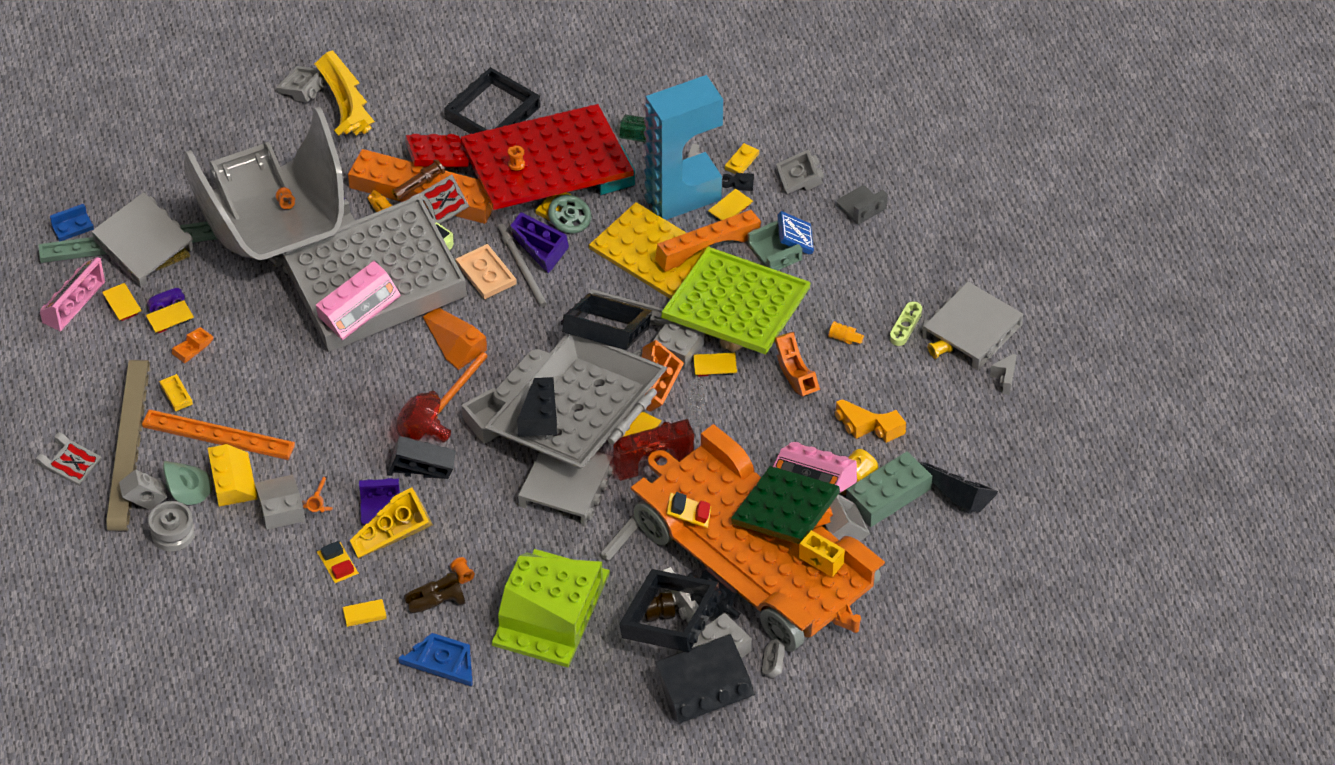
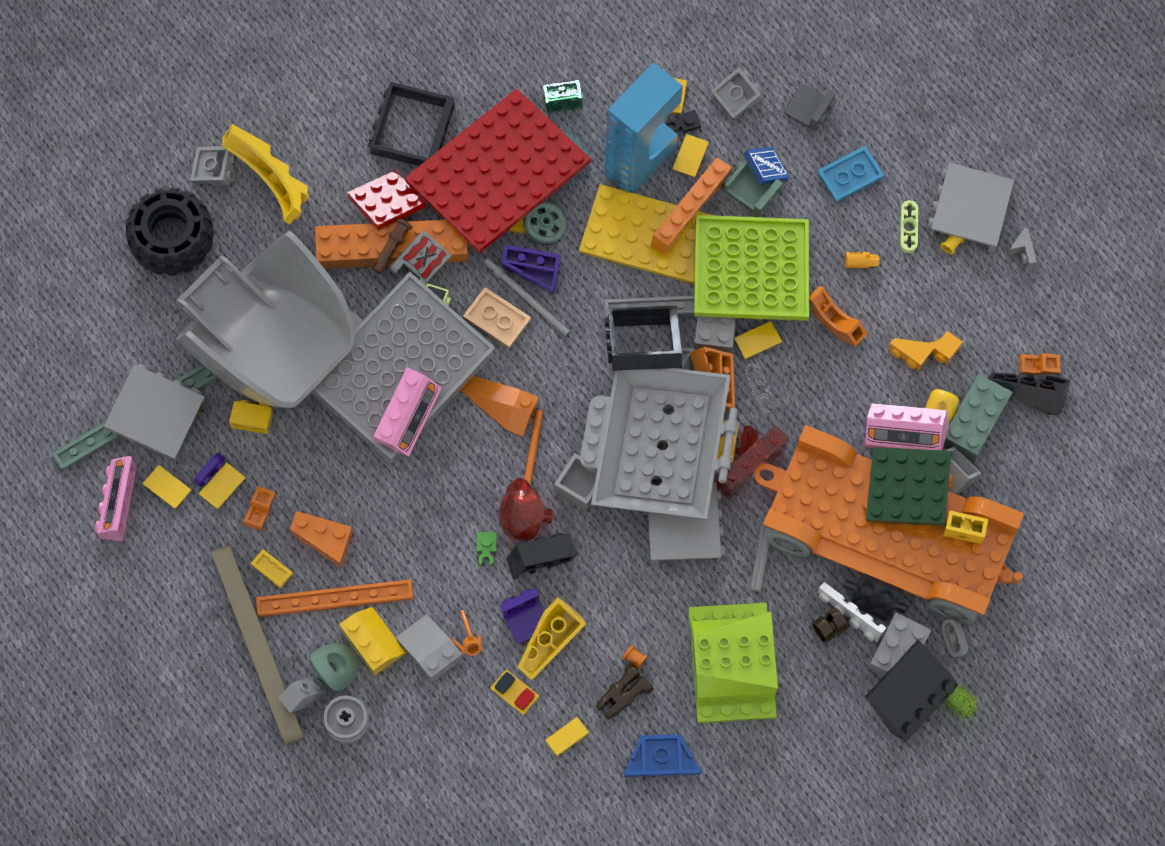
camera: 25 degrees left, 20 degrees up
light grey flag [36,432,102,485] -> none
blue bracket [50,204,94,241] -> none
orange bush [275,187,295,209] -> none
light orange hinge [367,190,392,212] -> none
orange bush [508,146,525,170] -> none
black wedge [517,377,557,437] -> none
black window [619,569,722,652] -> none
piece [666,492,711,528] -> none
none -> black tyre [125,187,214,276]
none -> yellow brick [229,400,273,434]
none -> orange wedge [290,511,353,568]
none -> bright green plate [476,532,497,566]
none -> dark azure plate [817,146,884,203]
none -> clear neon green brick [945,685,978,719]
none -> orange slope [1018,353,1061,375]

